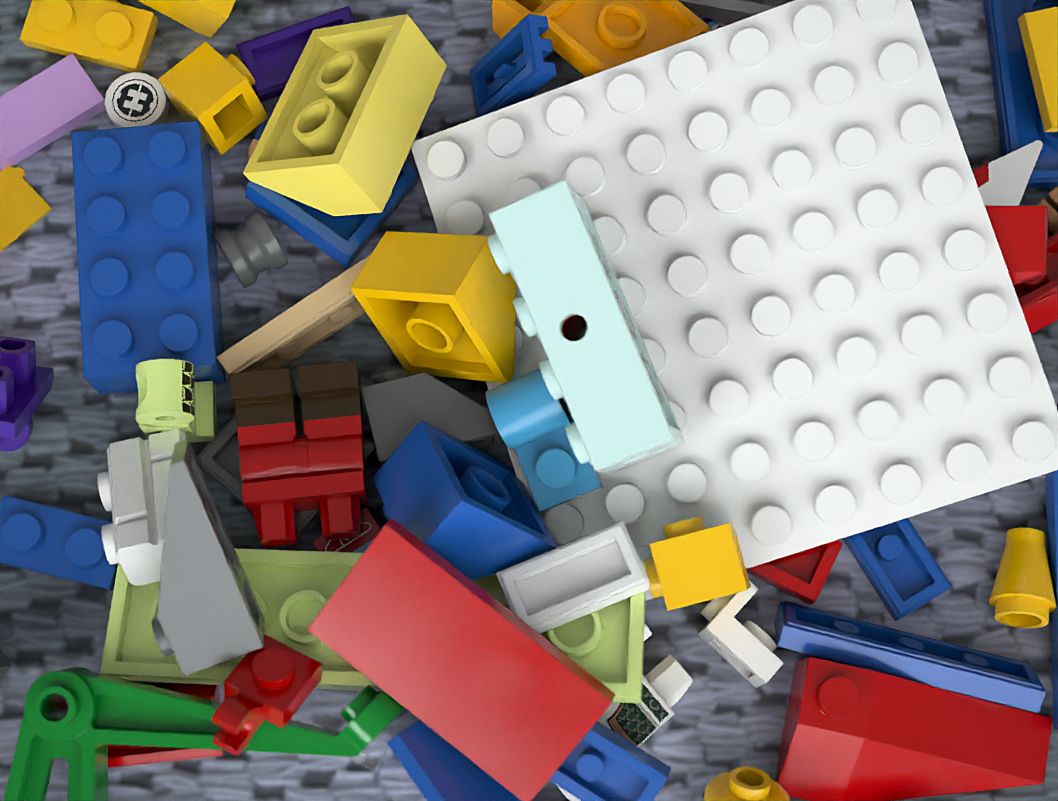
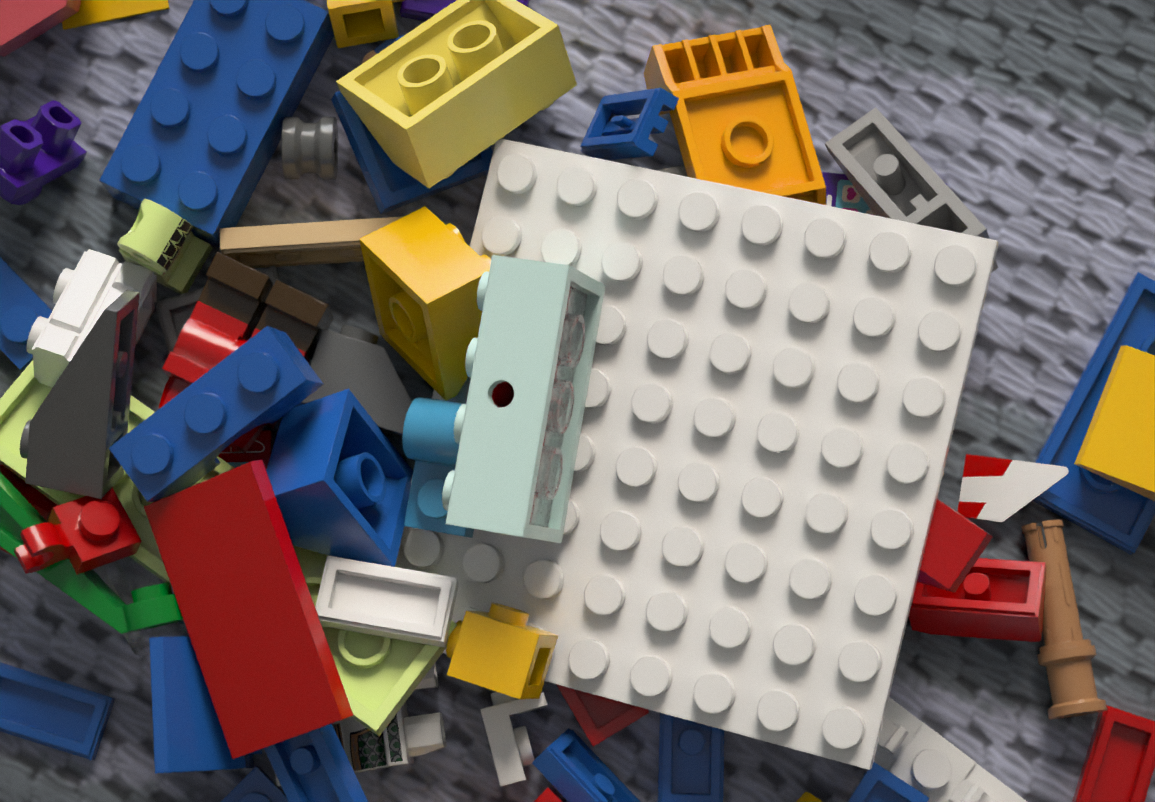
camera: 40 degrees right, 5 degrees up
none -> blue arch [109,326,324,502]

